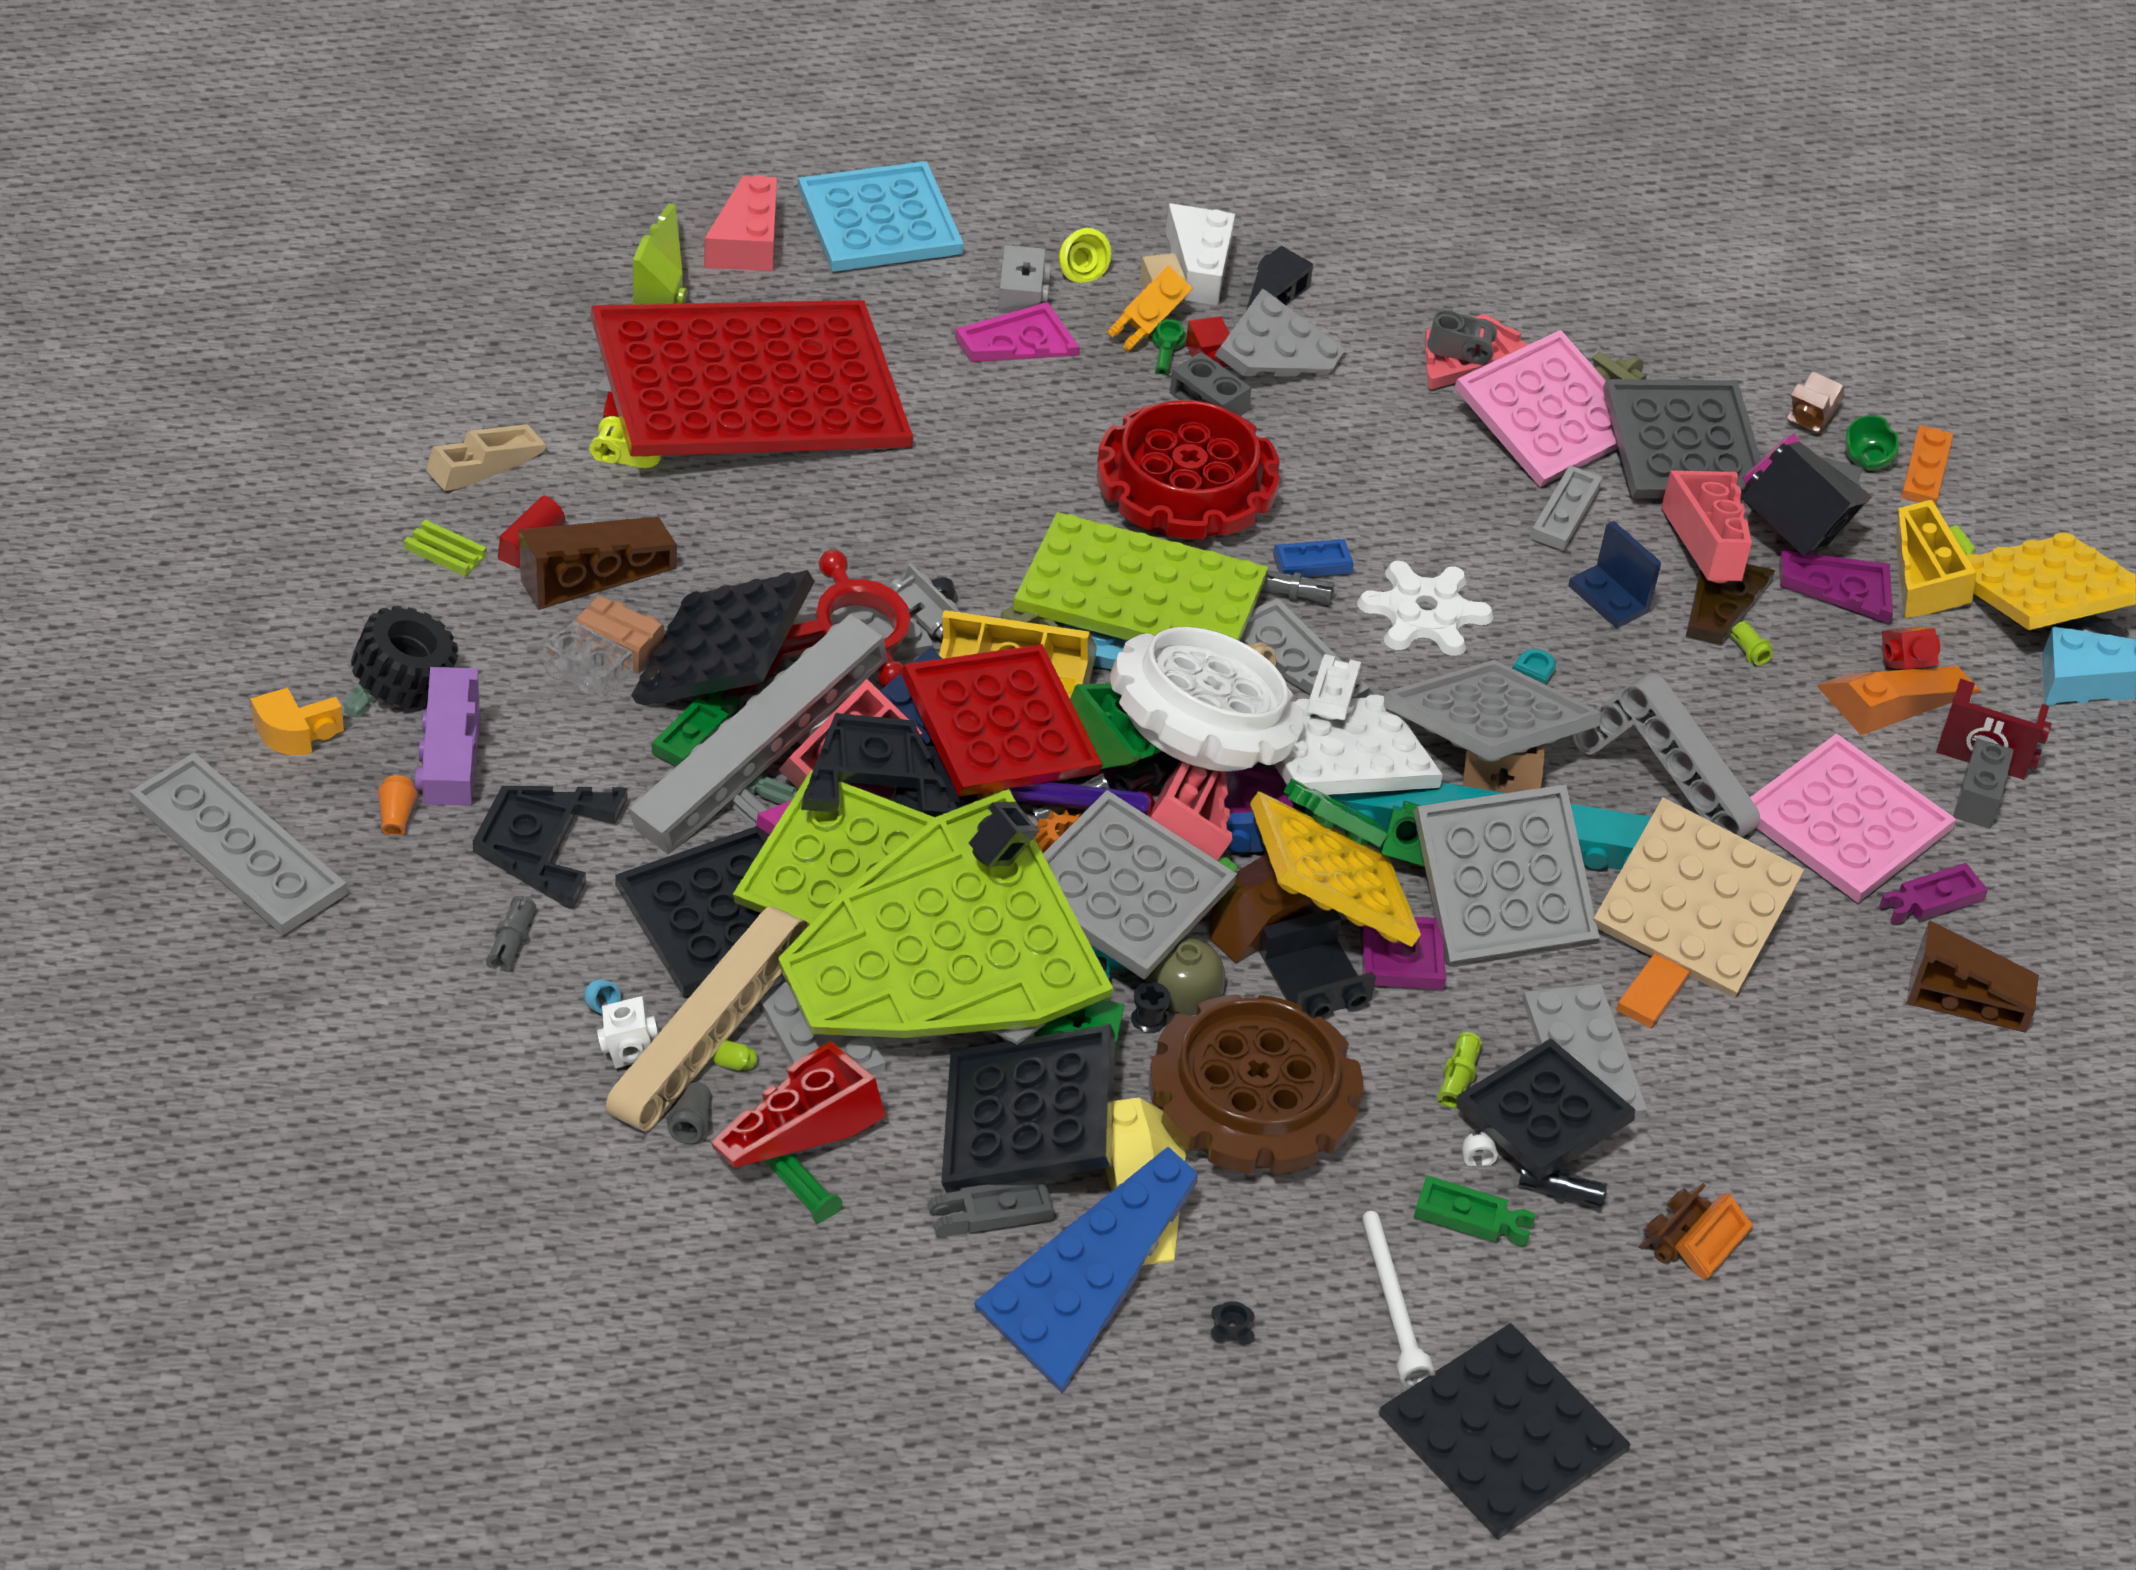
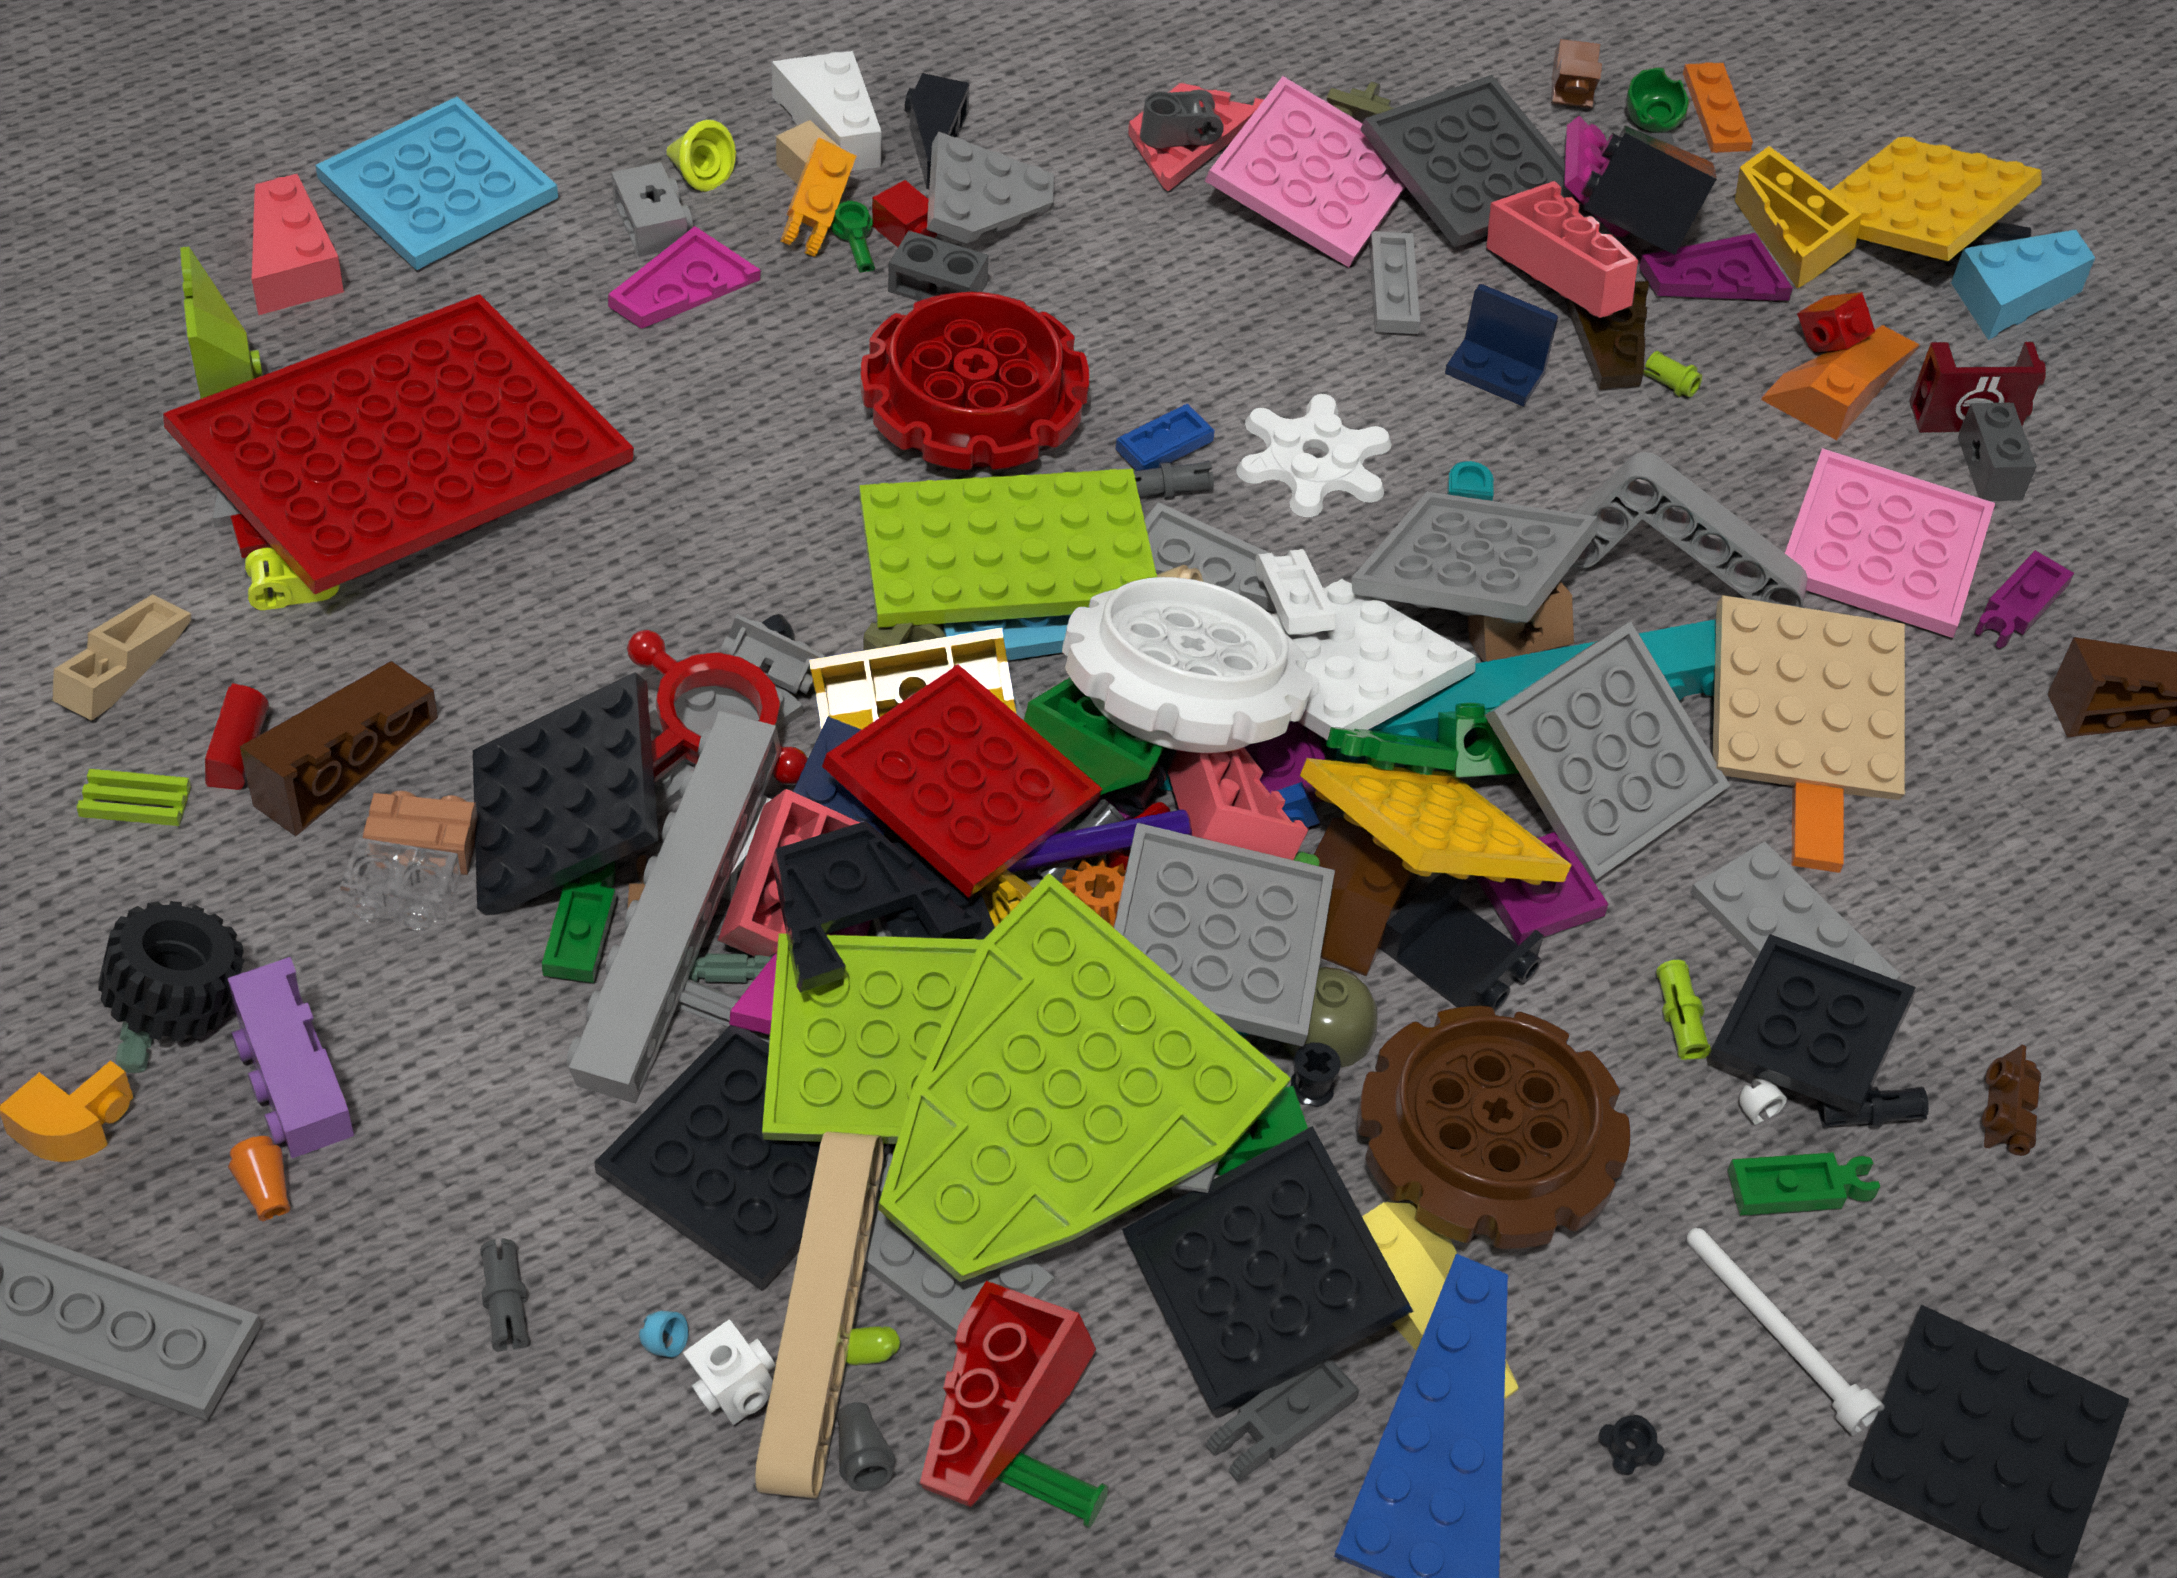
camera: 25 degrees left, 5 degrees up
black wing [473,786,627,908] -> none
black brick [969,802,1039,867] -> none
orange tile [1675,1193,1754,1279] -> none

